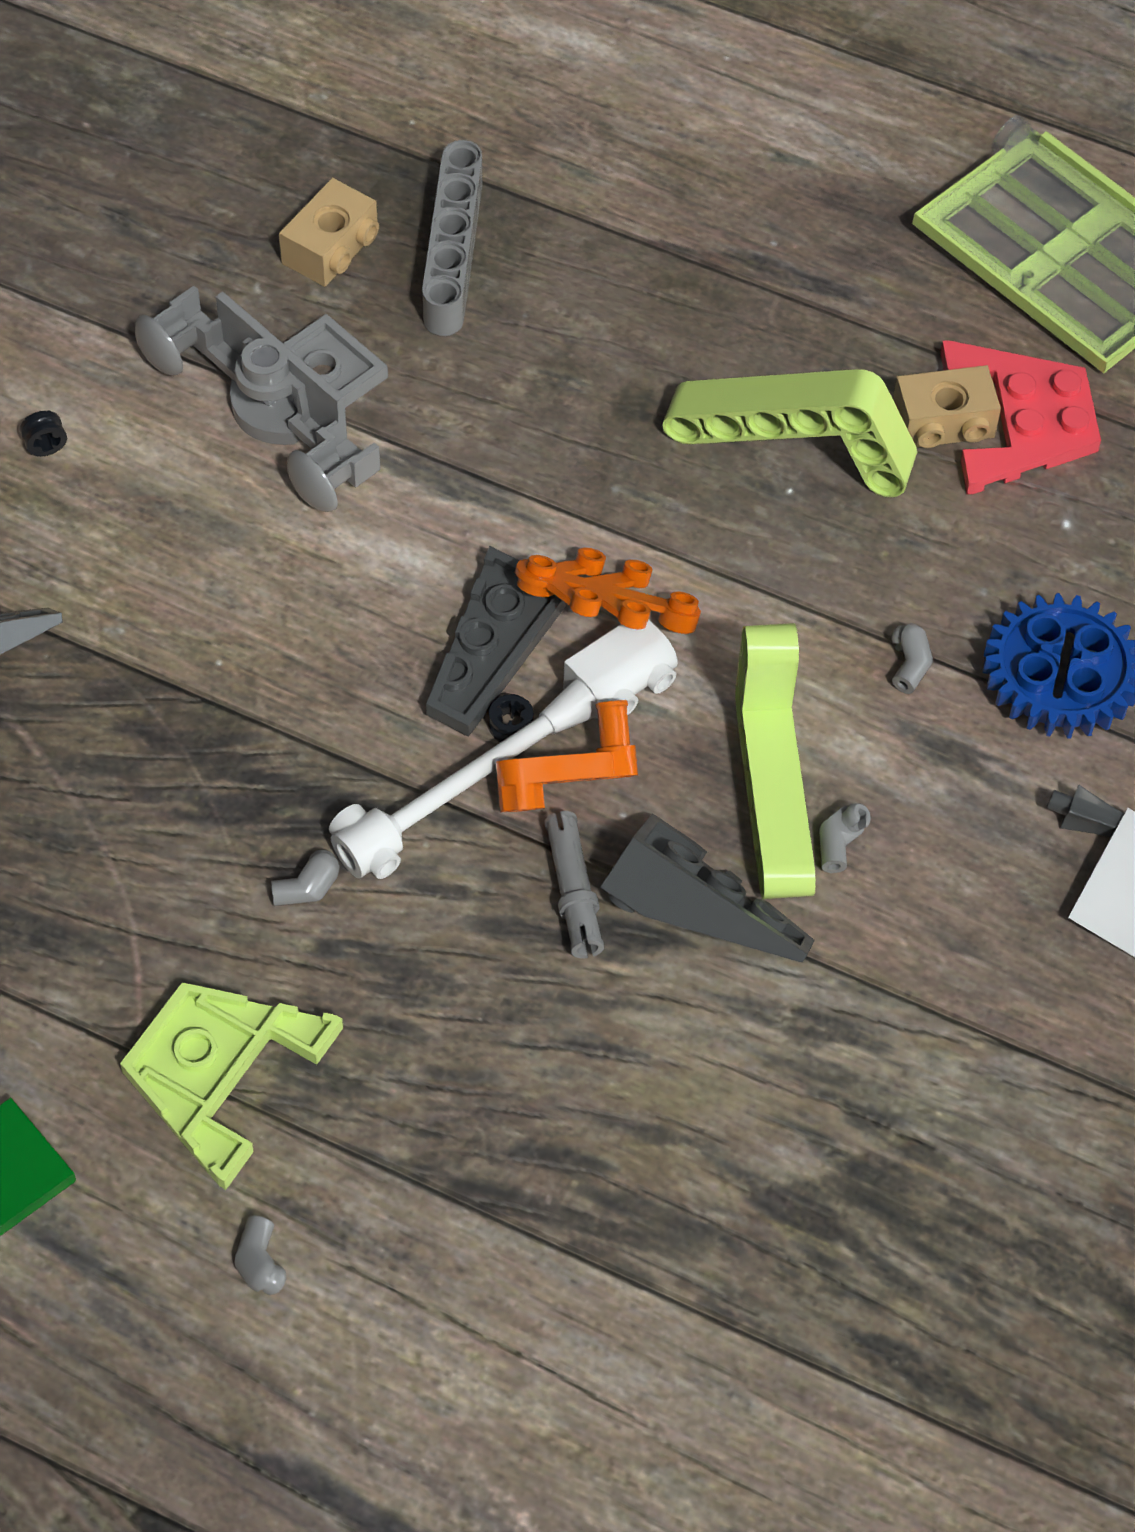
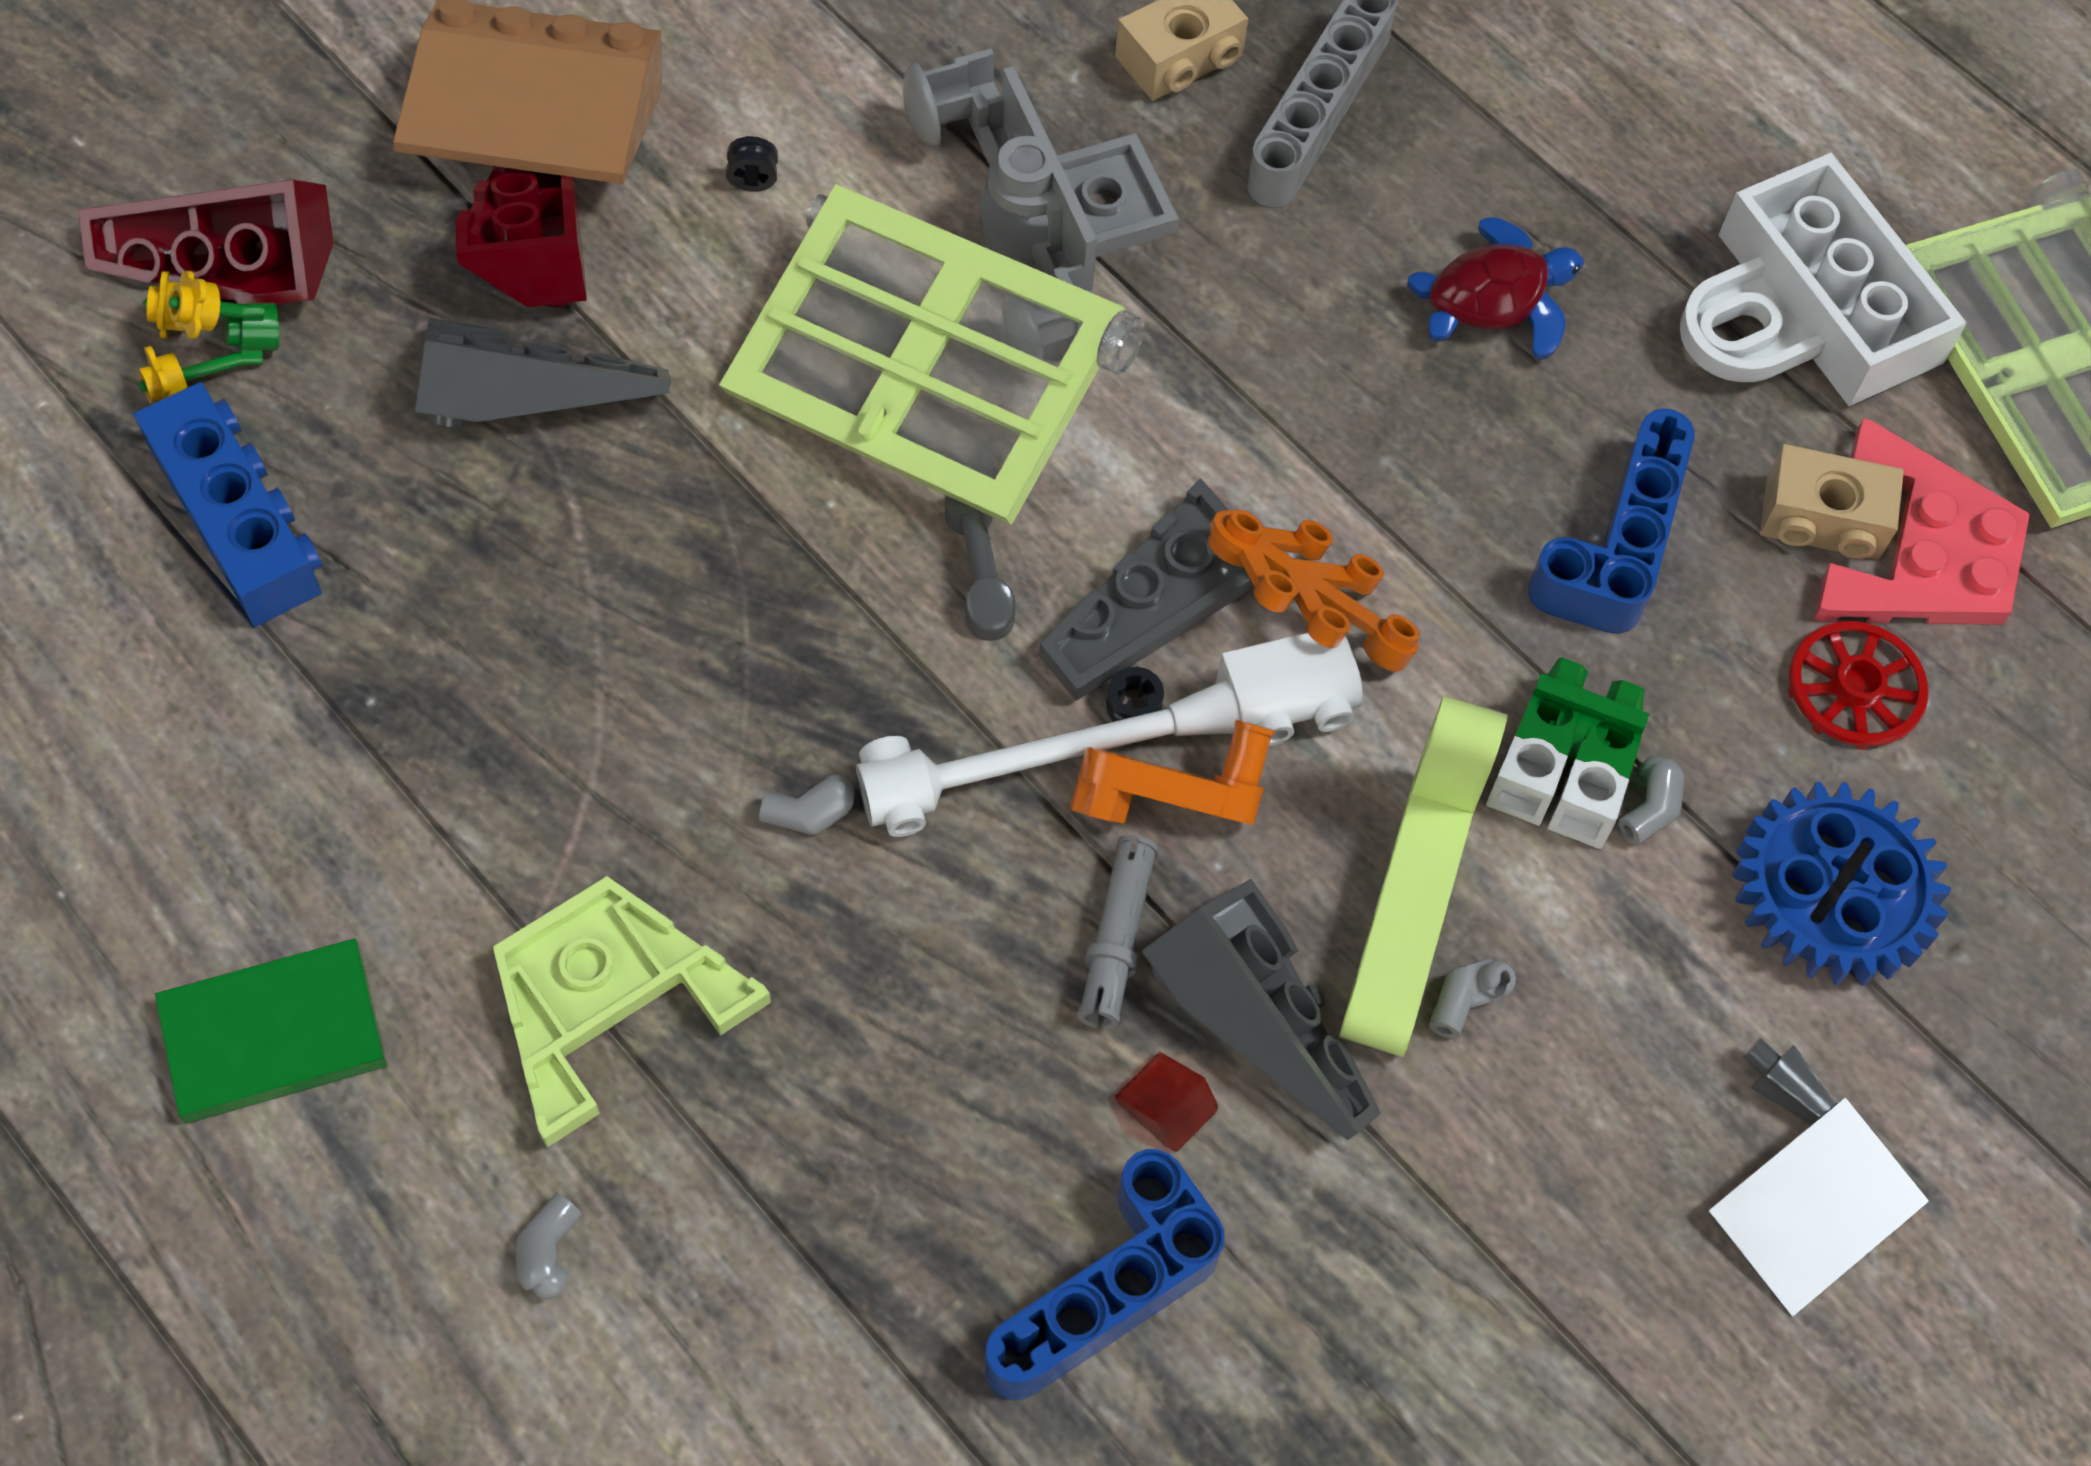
camera: 20 degrees right, 5 degrees up
yellowish green beam [662,369,917,497] -> none
none -> door [719,184,1144,526]
none -> dark grey bar [945,496,1015,641]
none -> blue beam [985,1149,1225,1400]
none -> clear red slope [1114,1051,1218,1152]
none -> animal [1407,218,1584,360]
none -> hips [1485,657,1650,850]
none -> blue beam [1528,408,1695,634]
none -> white brick [1680,152,1967,406]
none -> red wheel [1788,621,1929,750]

